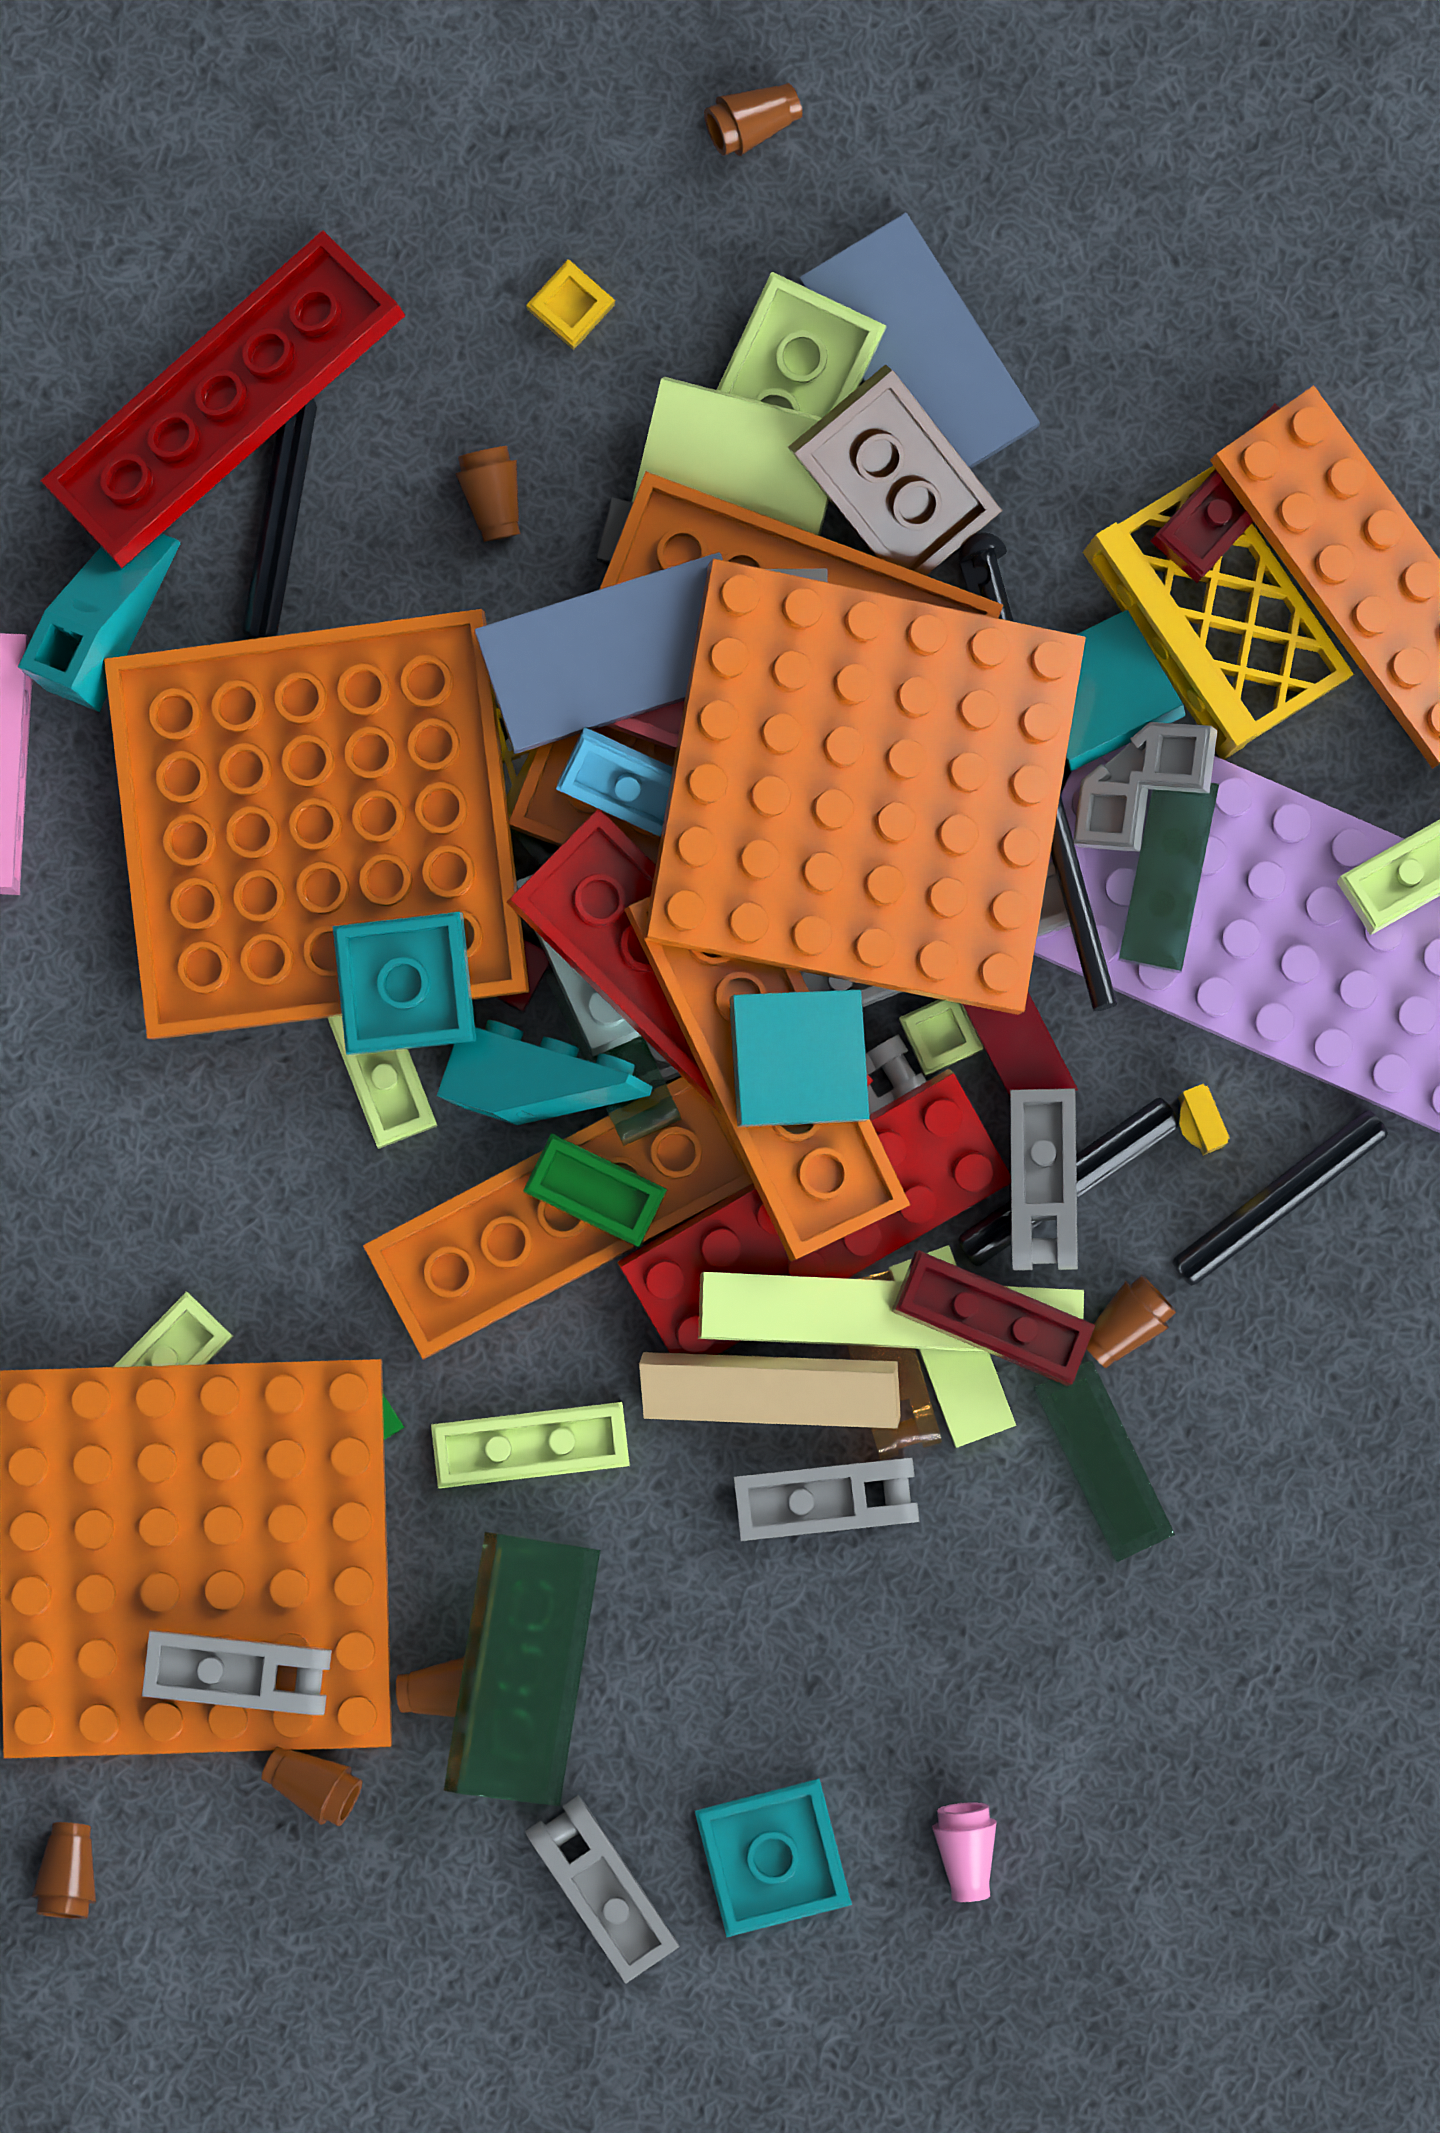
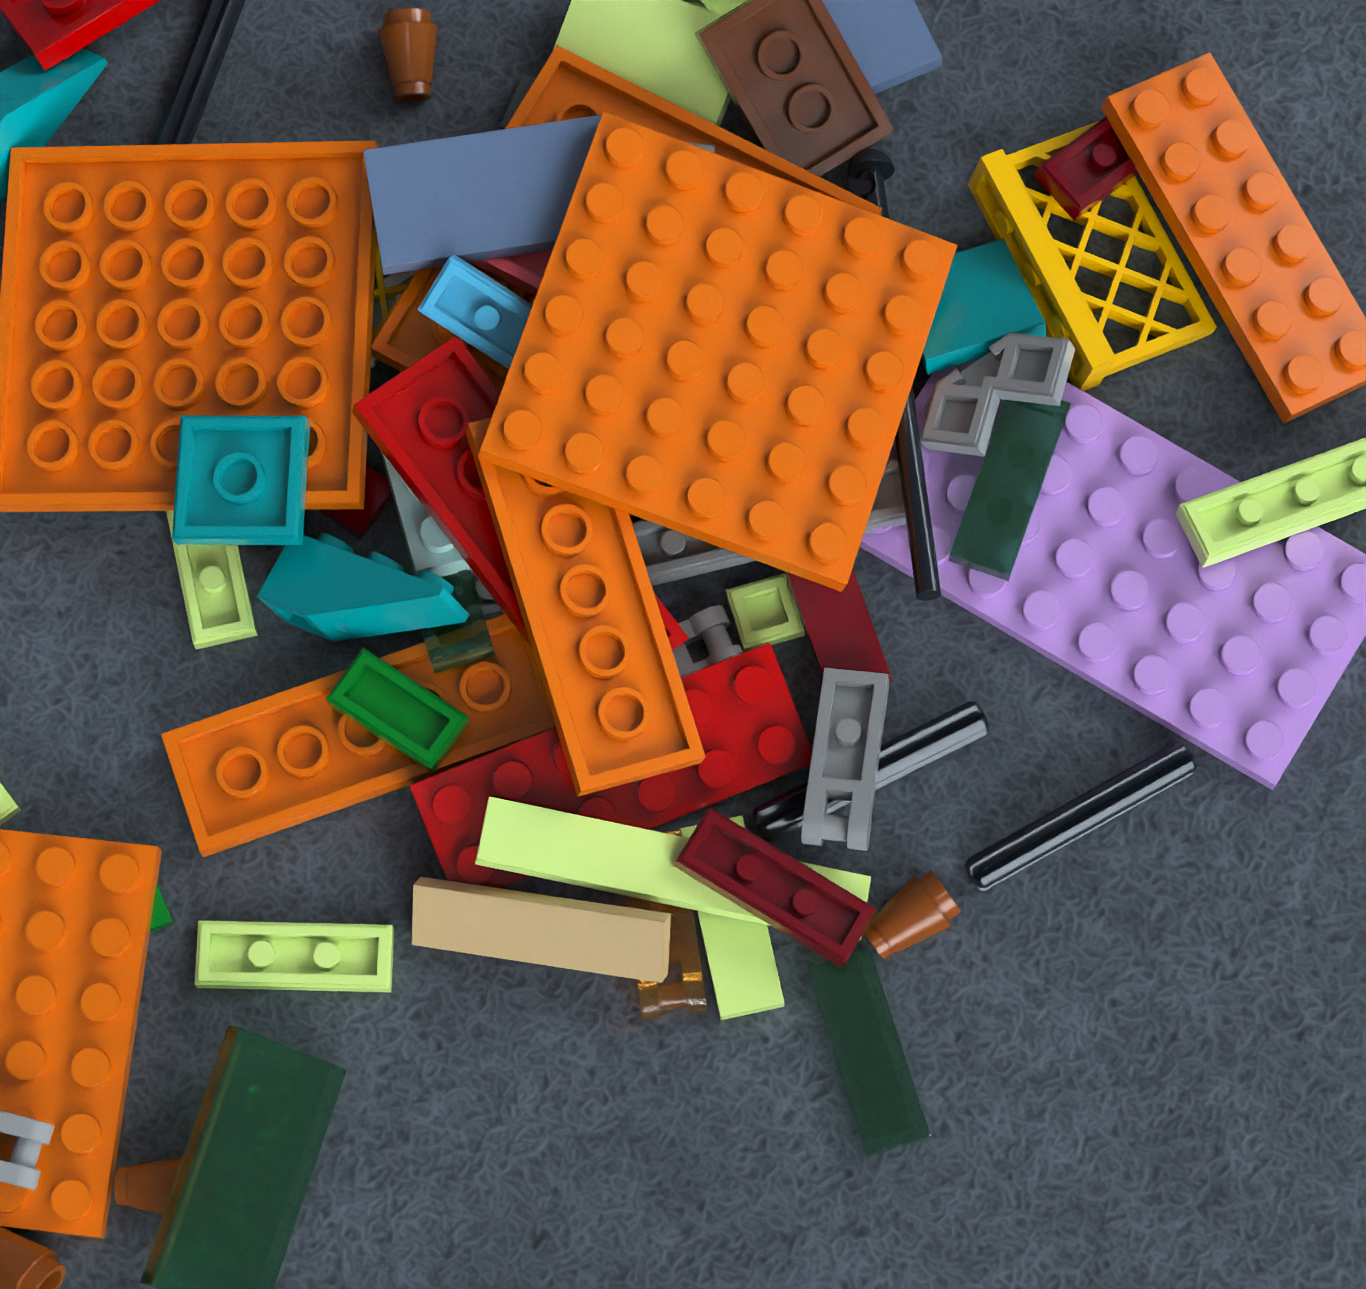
camera: 10 degrees right, 10 degrees down
teal tile [729,990,869,1127] -> none
light grey plate [734,1458,920,1541] -> none
yellow tile [1178,1083,1230,1155] -> none

